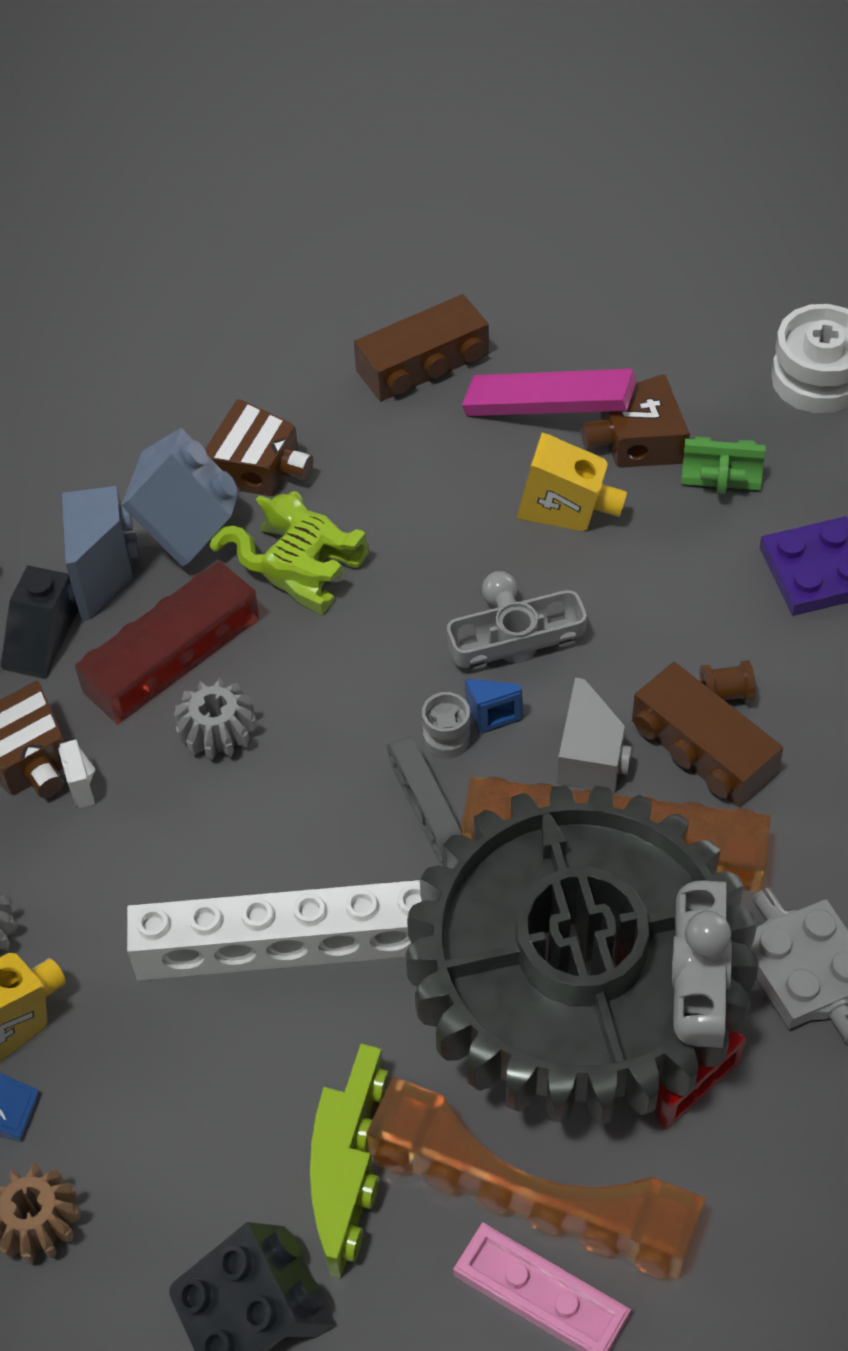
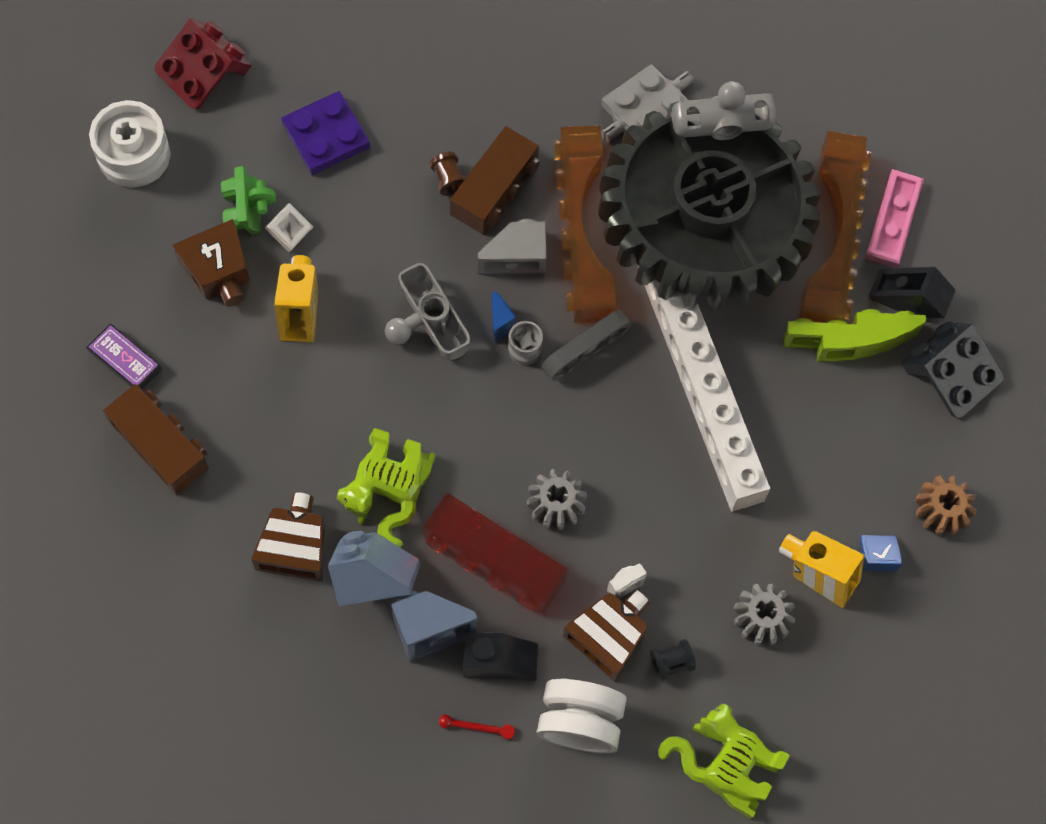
camera: 110 degrees left, 15 degrees up
dark pink tile [462,369,637,416] -> none
none -> tile [86,323,162,390]
none -> white tile [265,203,313,252]
none -> black slope [868,267,956,319]

